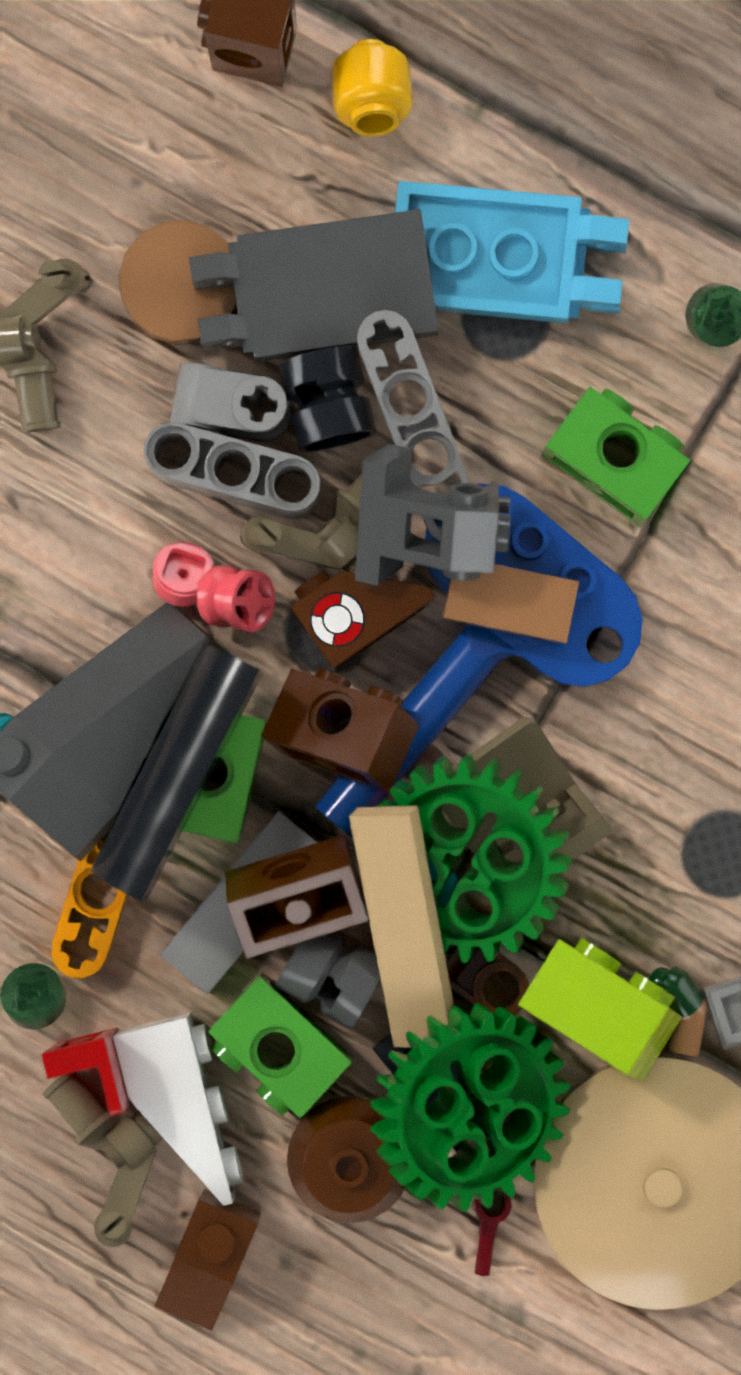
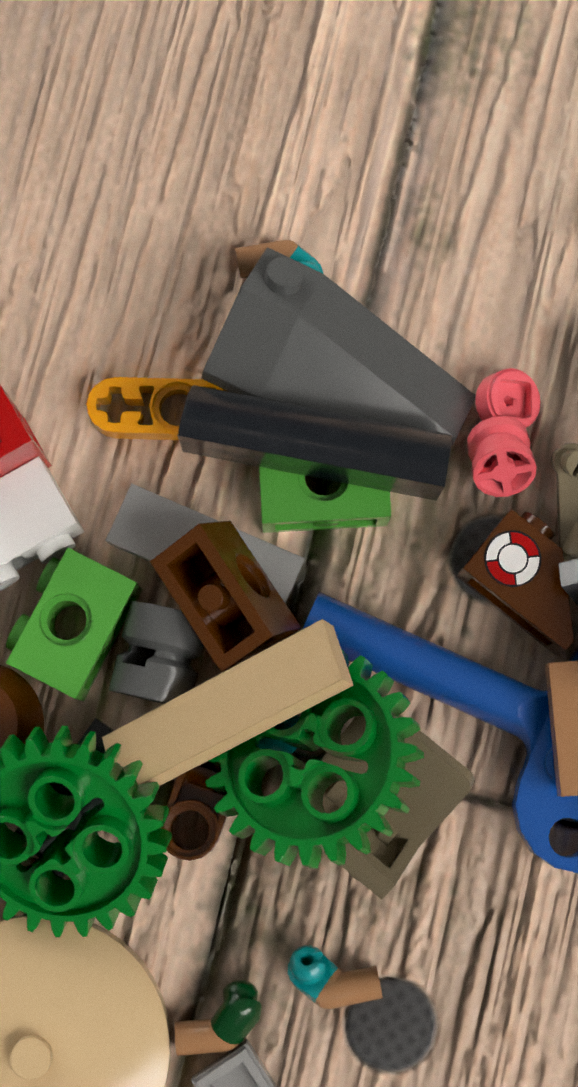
camera: 75 degrees right, 5 degrees down
clear green tile [0,963,66,1030] -> none
reddish brown brick [261,668,419,793] -> none
lime brick [518,938,682,1081] -> none
none -> arm [288,945,383,1010]

